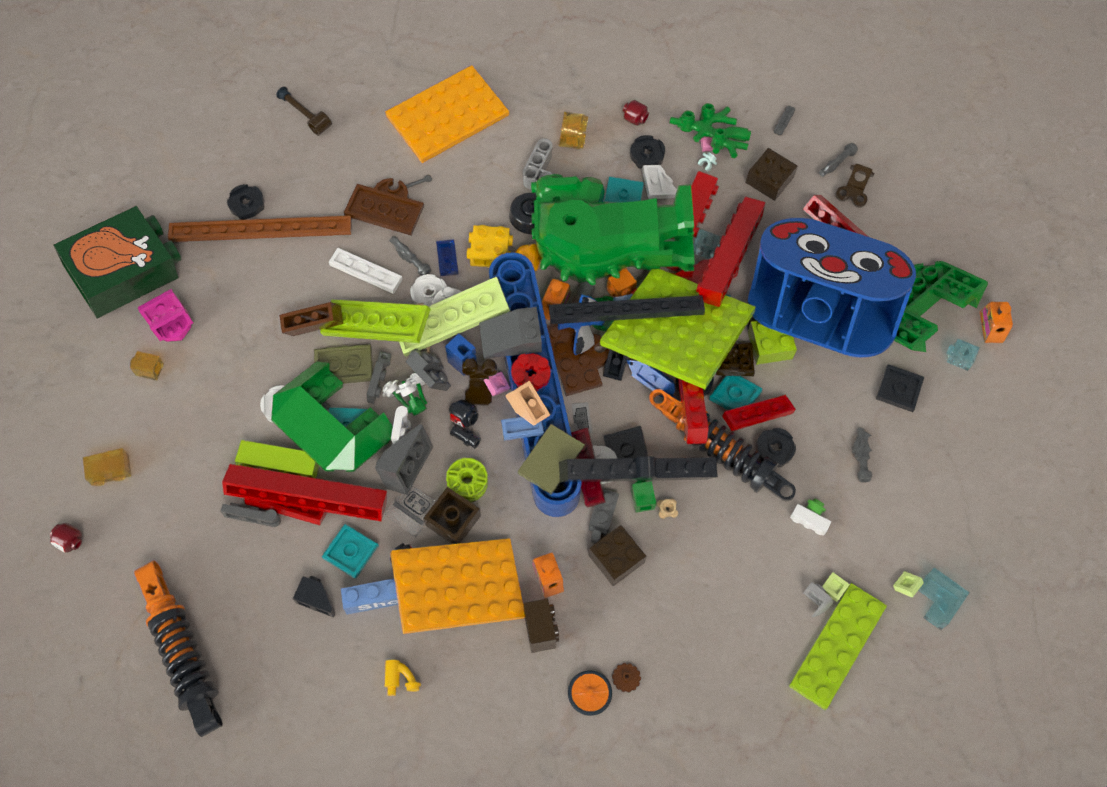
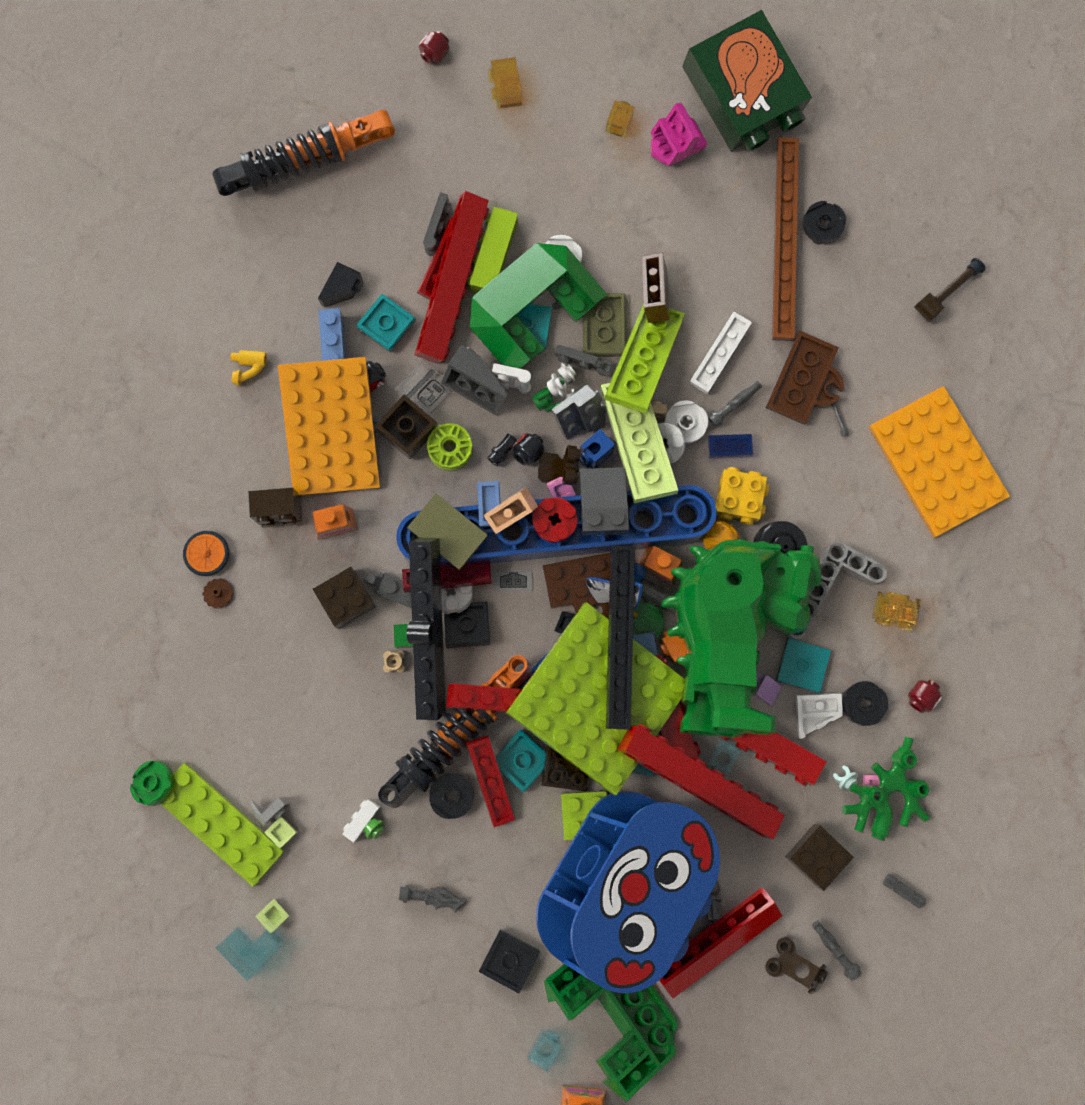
camera: 95 degrees right, 15 degrees up
none -> green tile [130,761,174,806]

